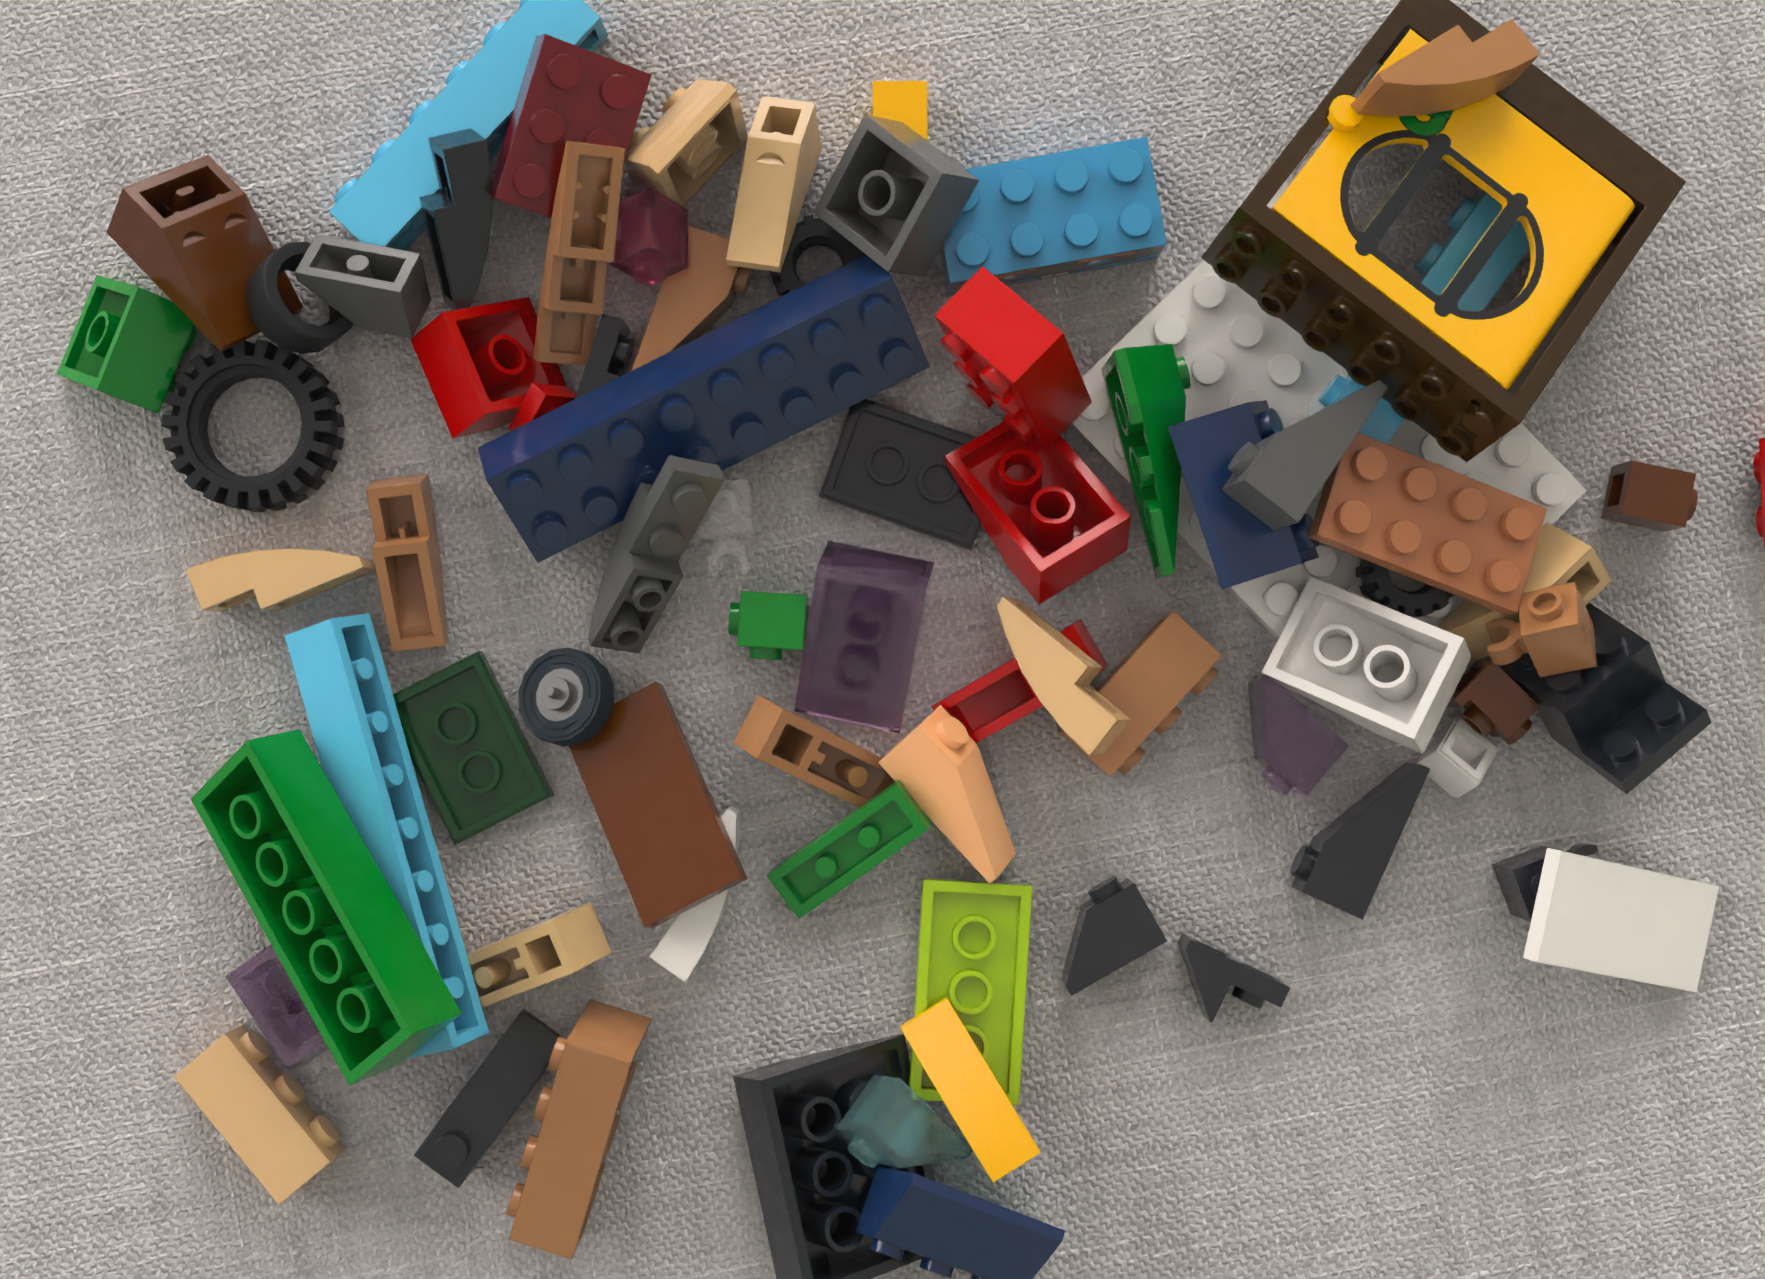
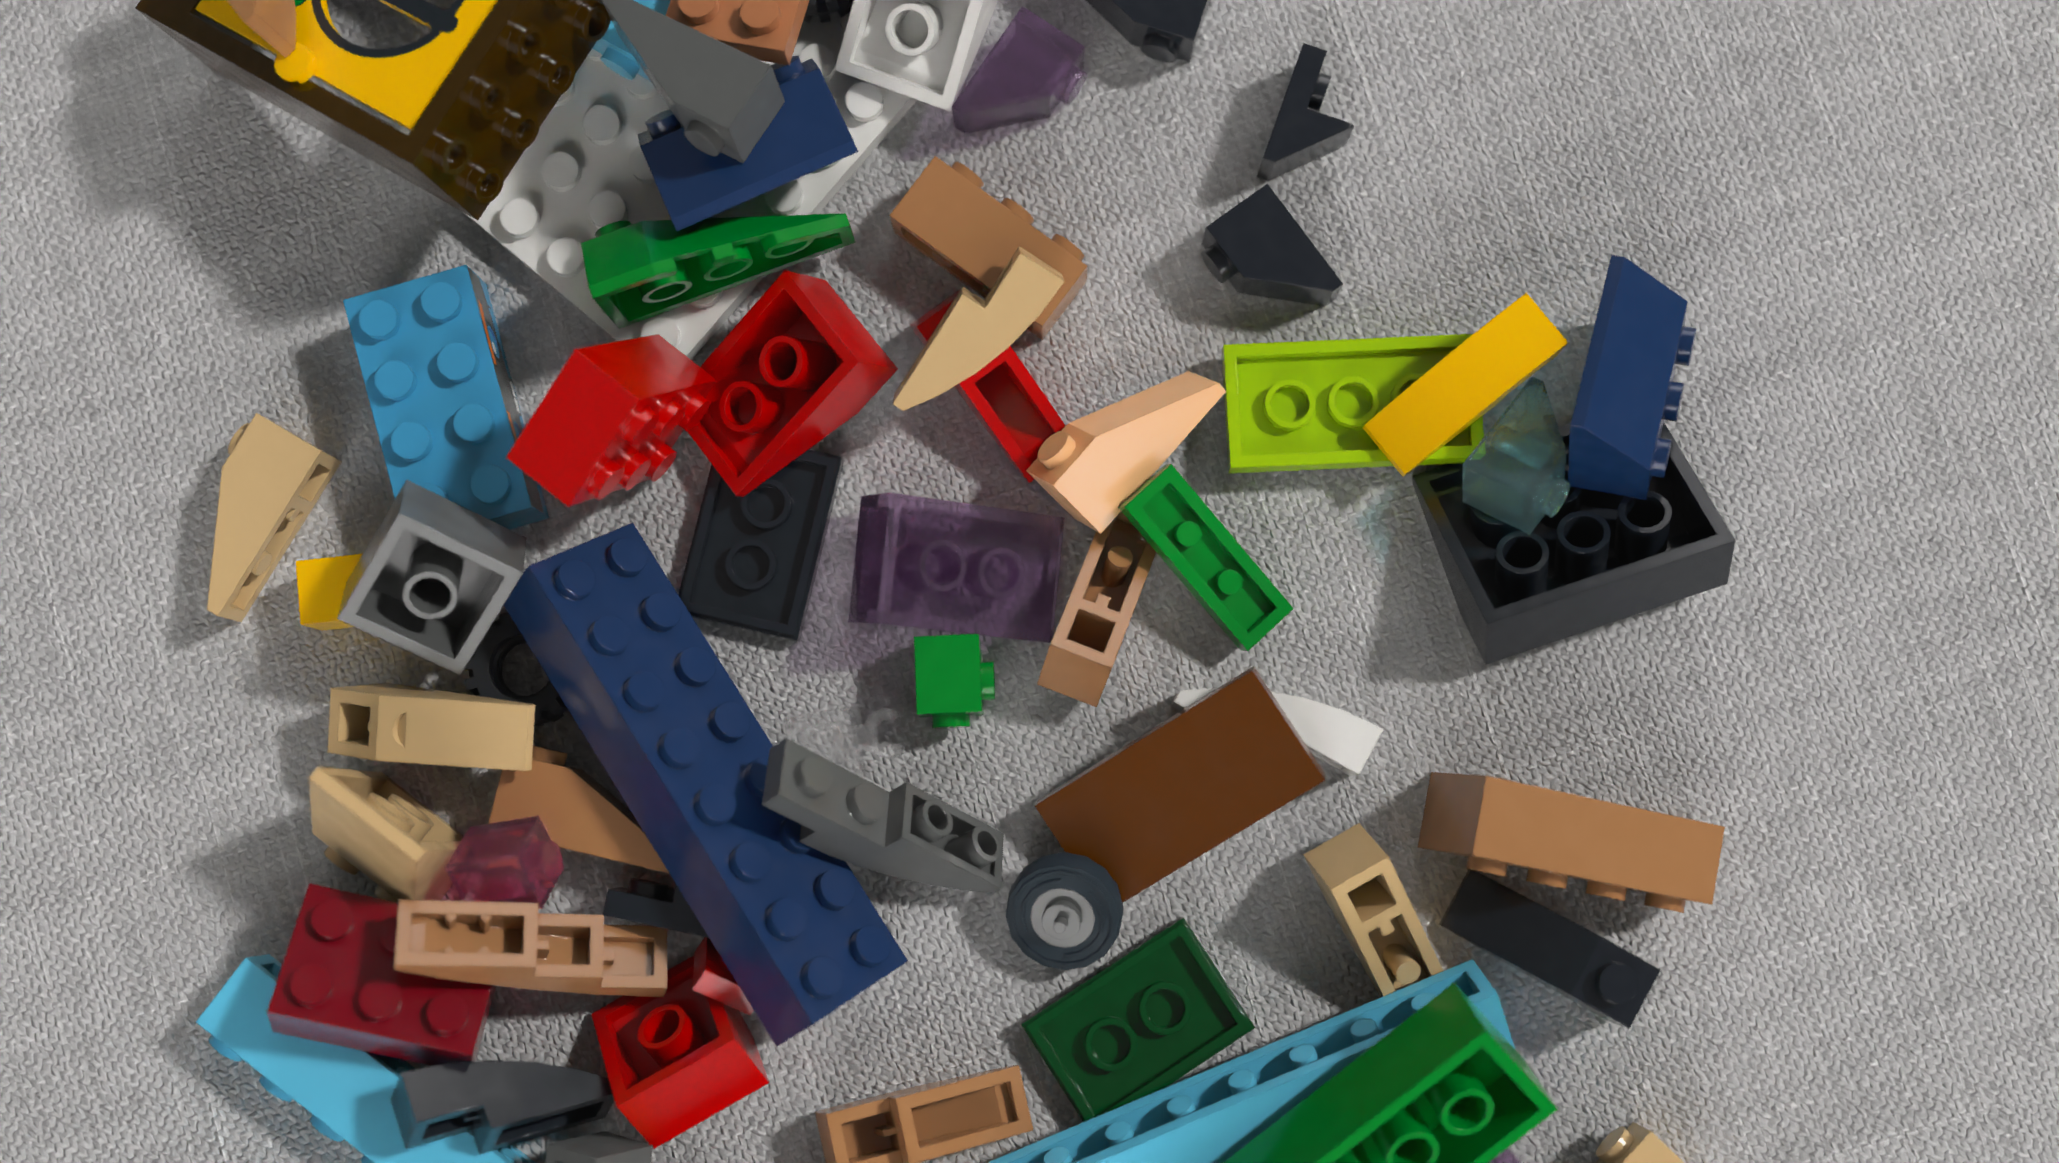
camera: 90 degrees left, 5 degrees down
none -> tan slope [207,413,342,622]

